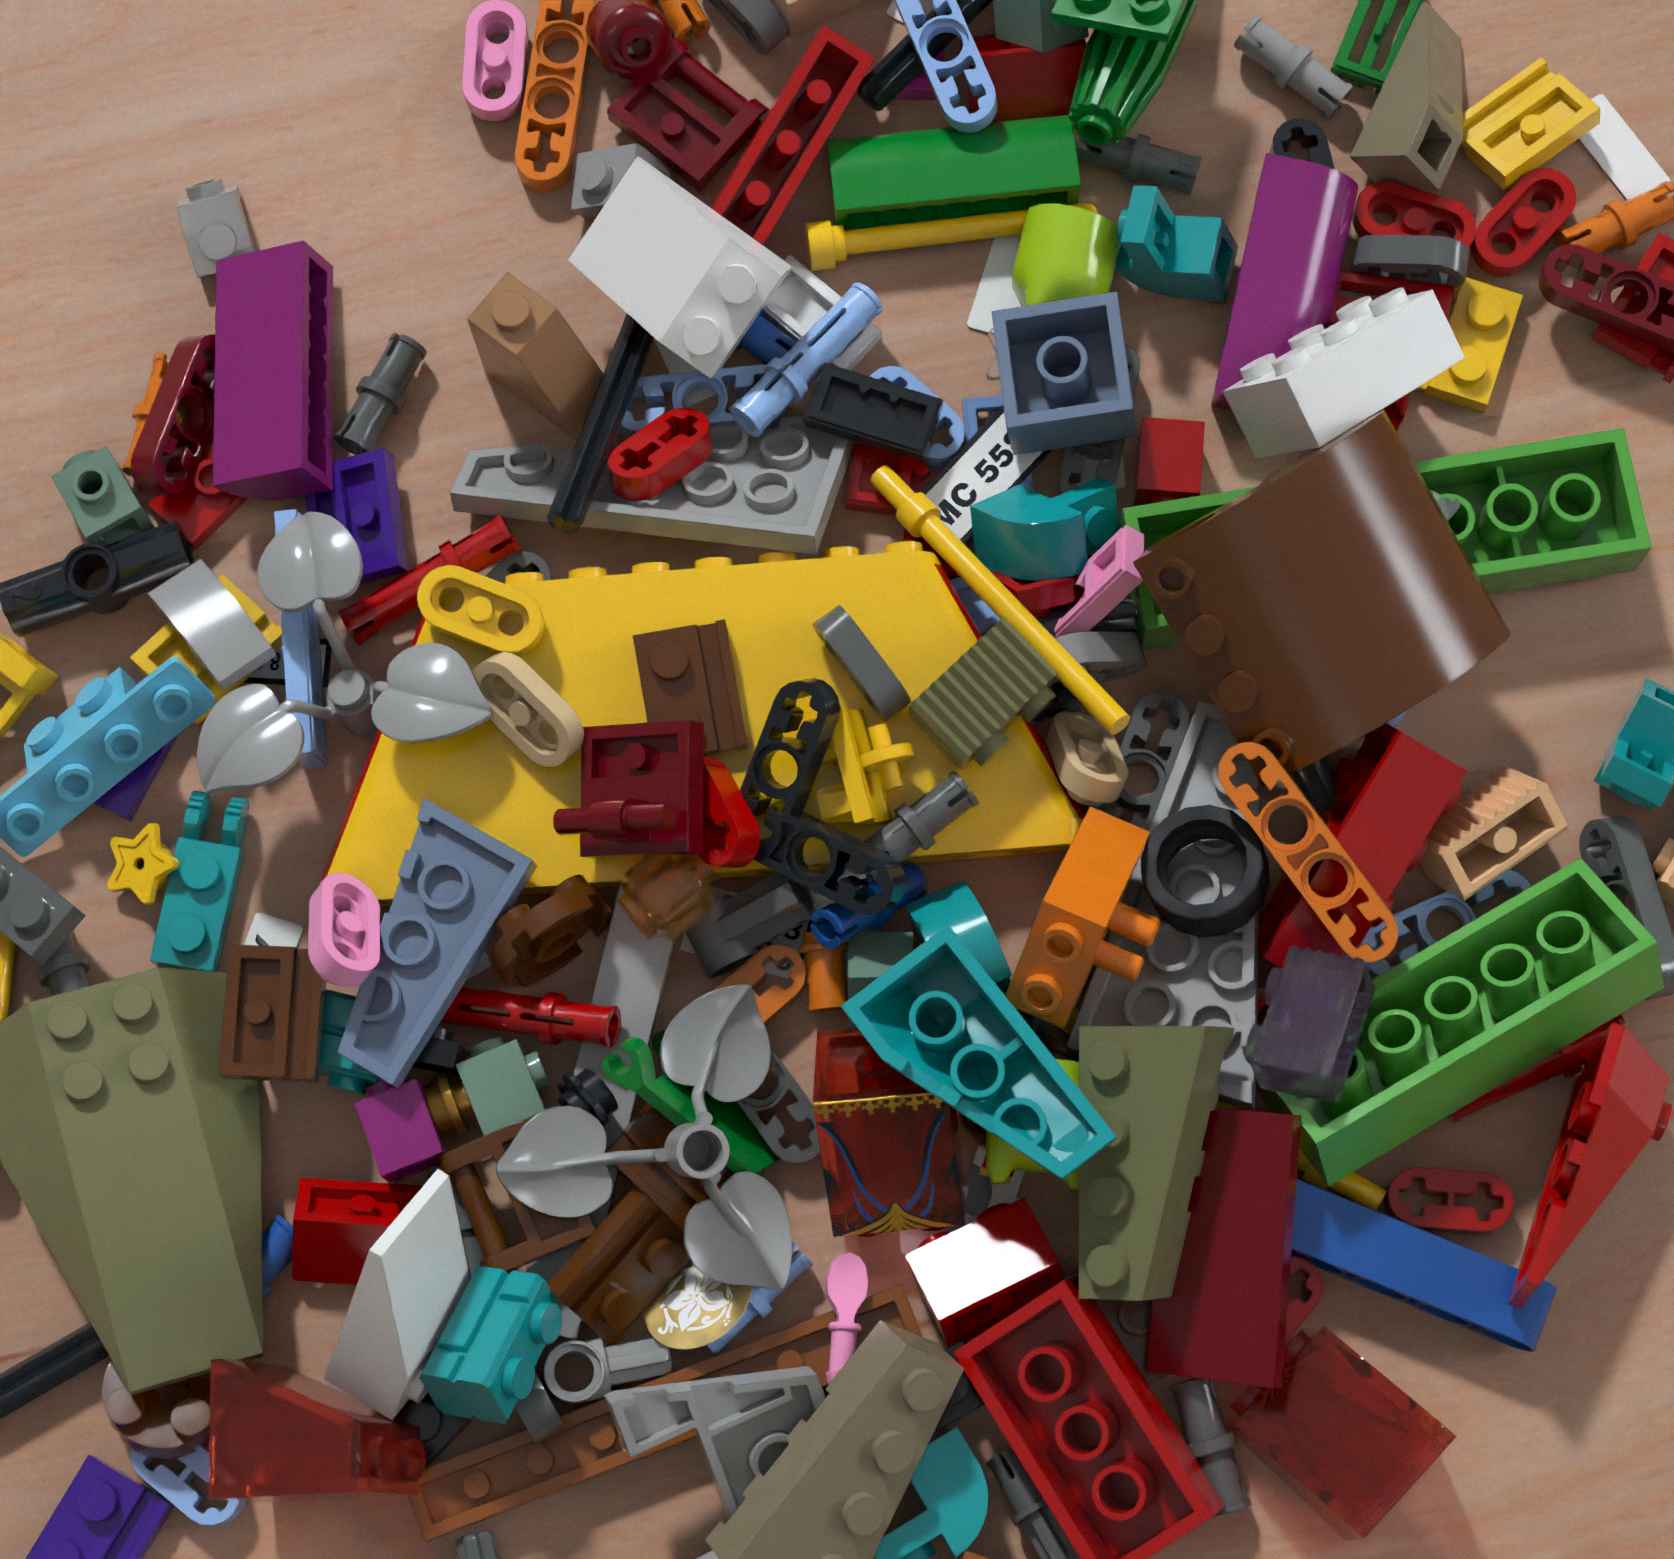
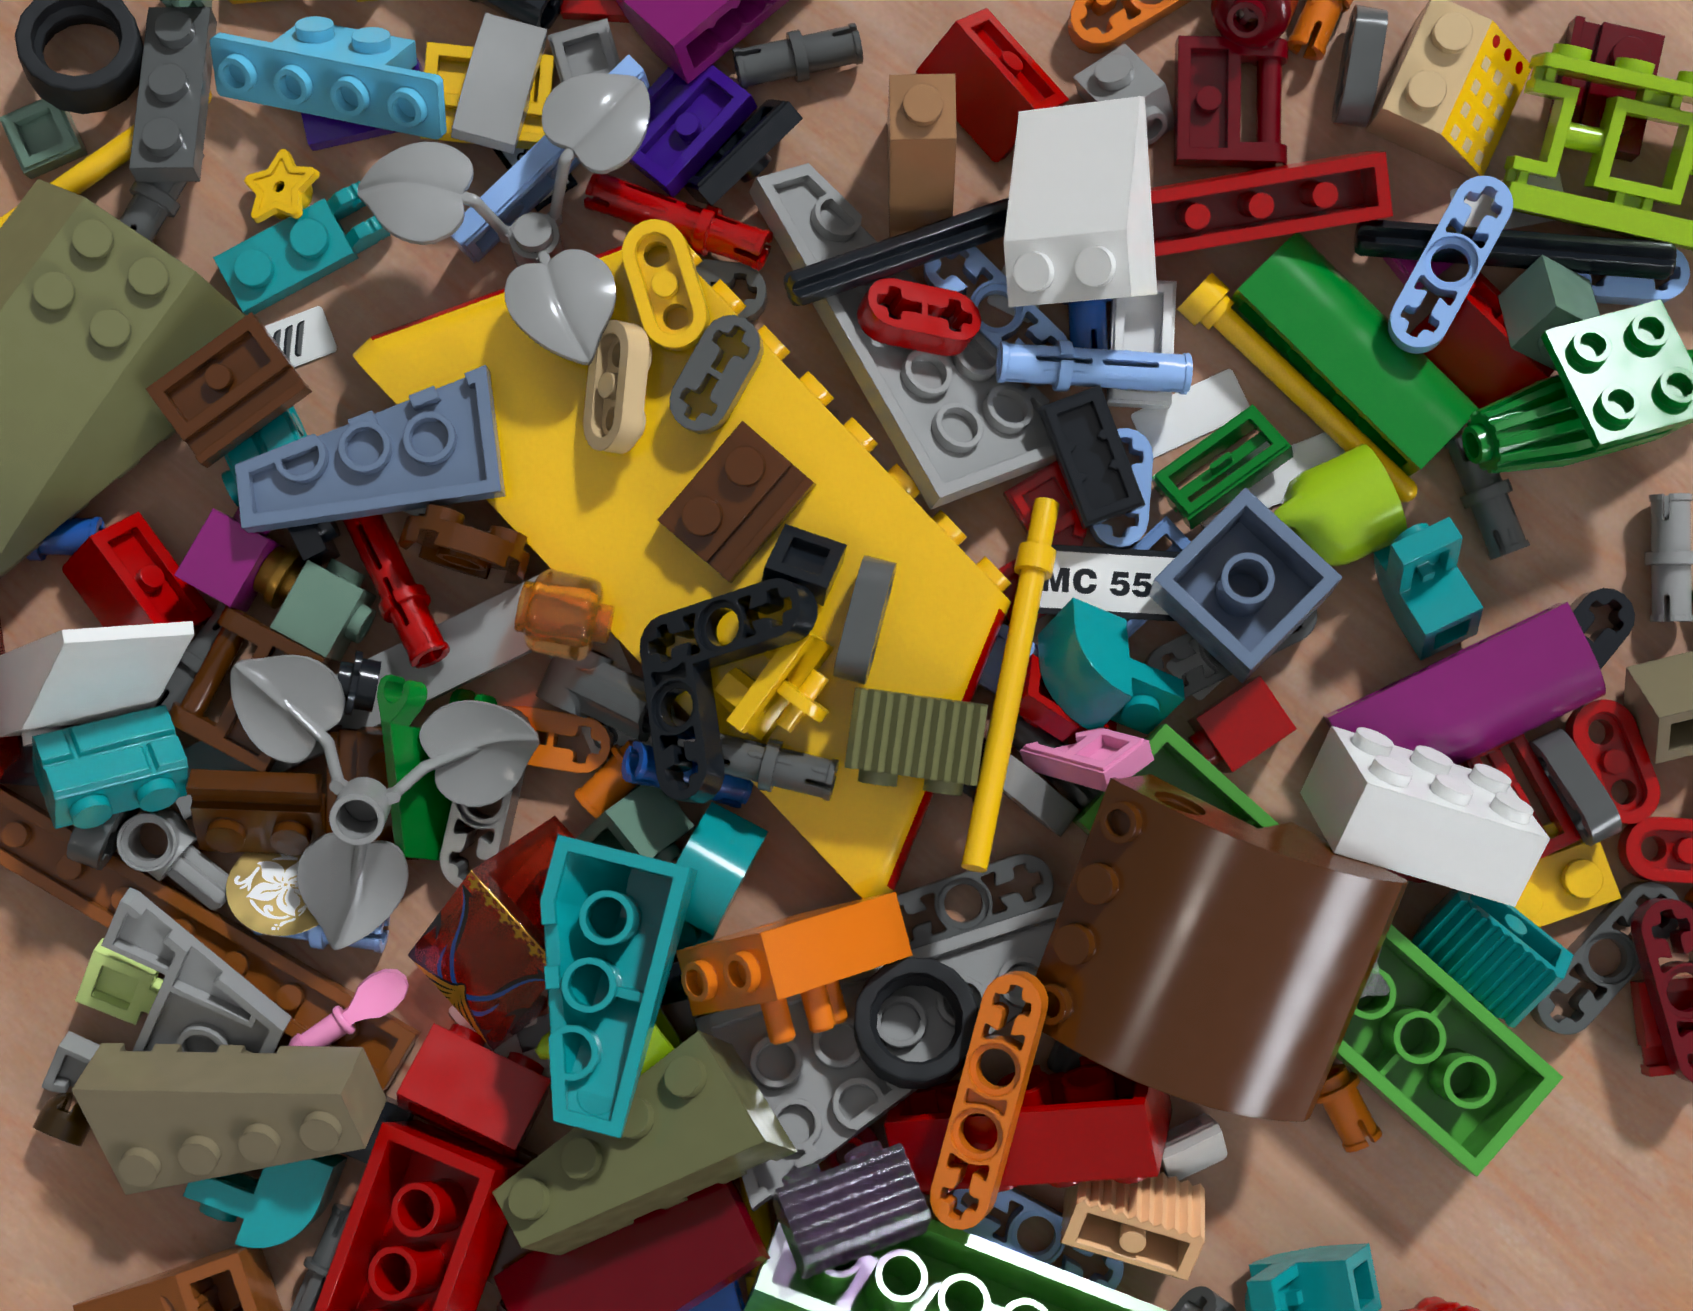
camera: 50 degrees right, 10 degrees up
bright pink plate [308,873,380,988] -> none
dark red plate [553,720,704,859] -> none
red beam [698,757,760,868] -> none
tan plate [1046,711,1129,806] -> none
none -> yellowish green plate [75,938,164,1025]
none -> light grey tile [547,18,620,82]
none -> dark grey beam [669,315,764,434]
none -> black plate [684,99,803,206]
none -> black plate [762,524,847,606]
none -> red panel [916,8,1069,162]
none -> white sticker [1131,369,1250,458]
none -> green tile [1152,404,1293,530]
none -> white slope [1161,1113,1227,1181]
none -> orange pin [1316,1064,1383,1153]
none -> teal brick [1411,889,1574,1028]
none -> dark grey beam [1530,881,1680,1035]

